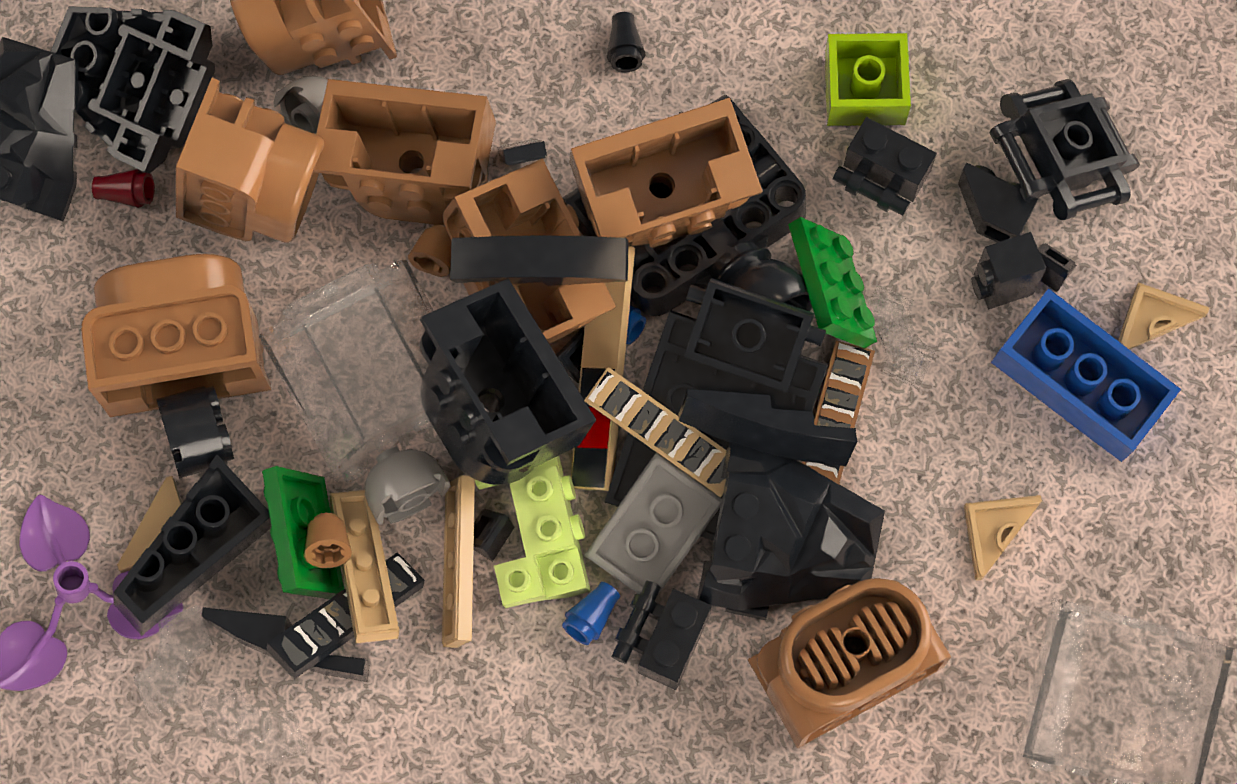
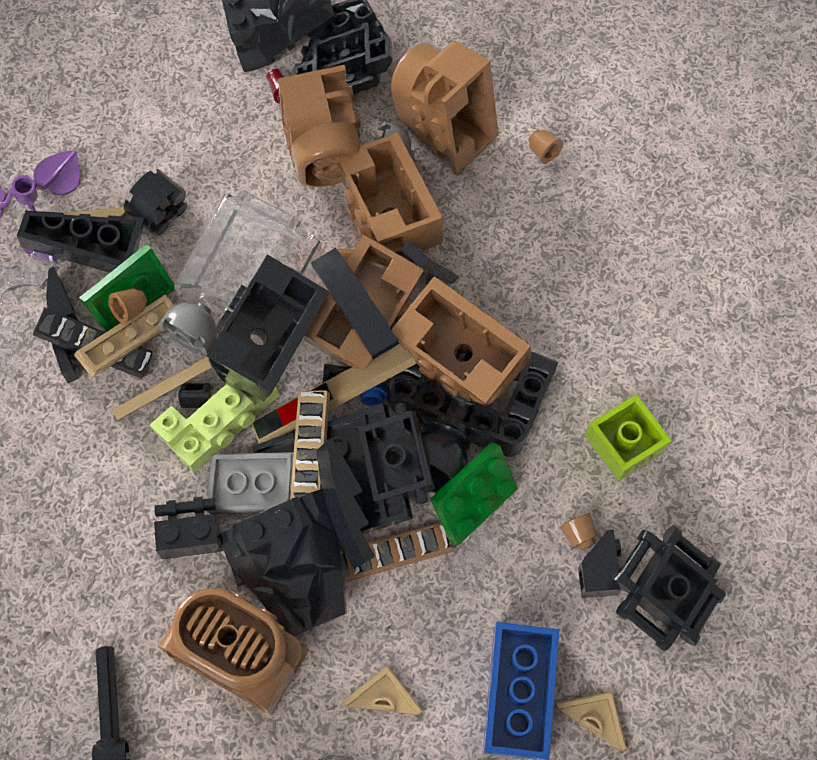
camera: 55 degrees right, 5 degrees down
medium nougat brick [81,254,271,417] -> none
blue cone [562,582,620,645] -> none
black cone [607,12,646,72] -> none
black brick [832,117,937,216] -> none
black brick [971,232,1046,310] -> none
black slope [1038,243,1077,292] -> none
none -> medium nougat hat [560,513,597,551]

